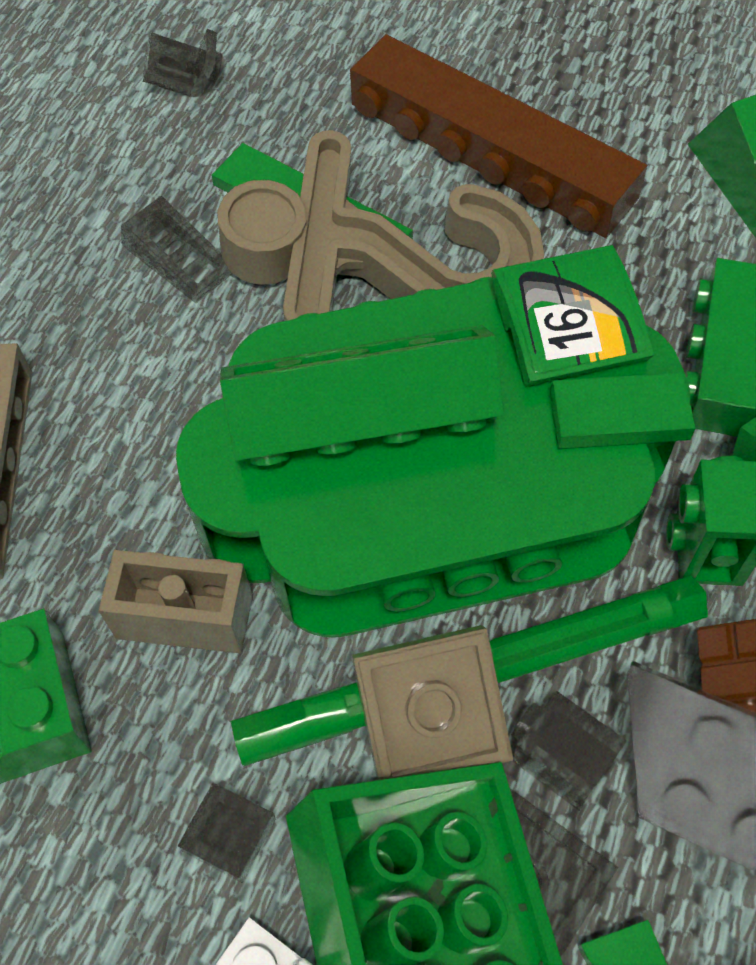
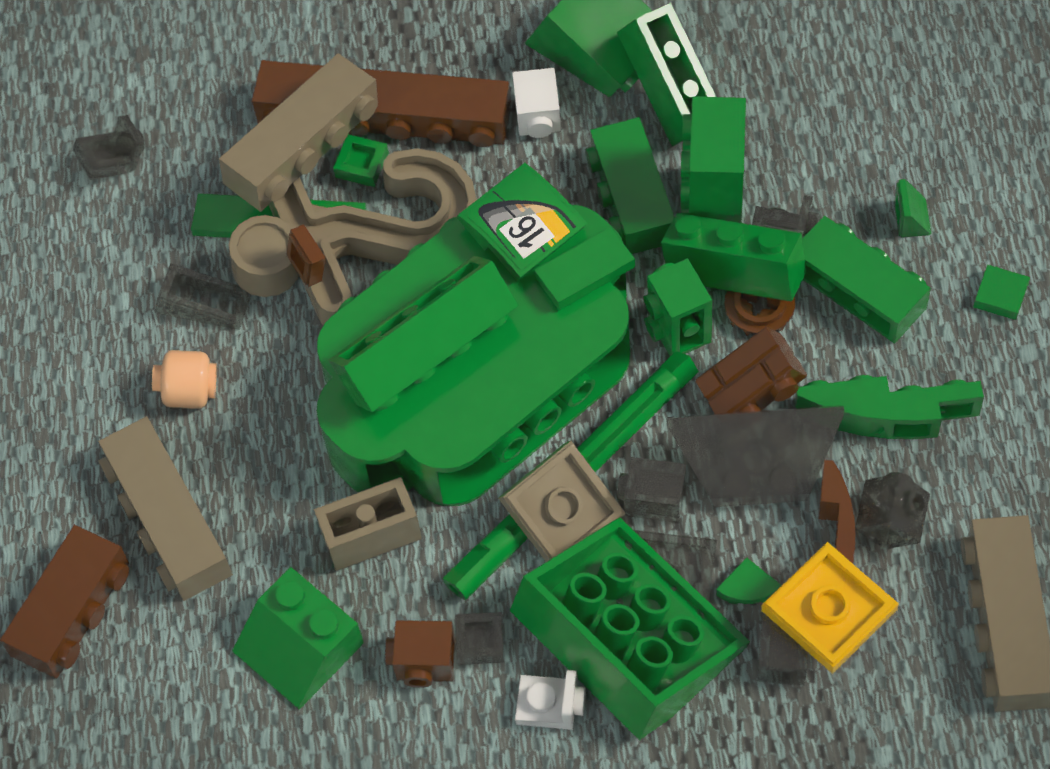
camera: 25 degrees left, 0 degrees up
none -> light nougat head [152,350,217,409]
none -> dark tan brick [219,53,378,212]
none -> reddish brown tile [286,224,326,287]
none -> green plate [333,134,389,187]
none -> reddish brown brick [385,620,455,688]
none -> white brick [512,68,561,138]

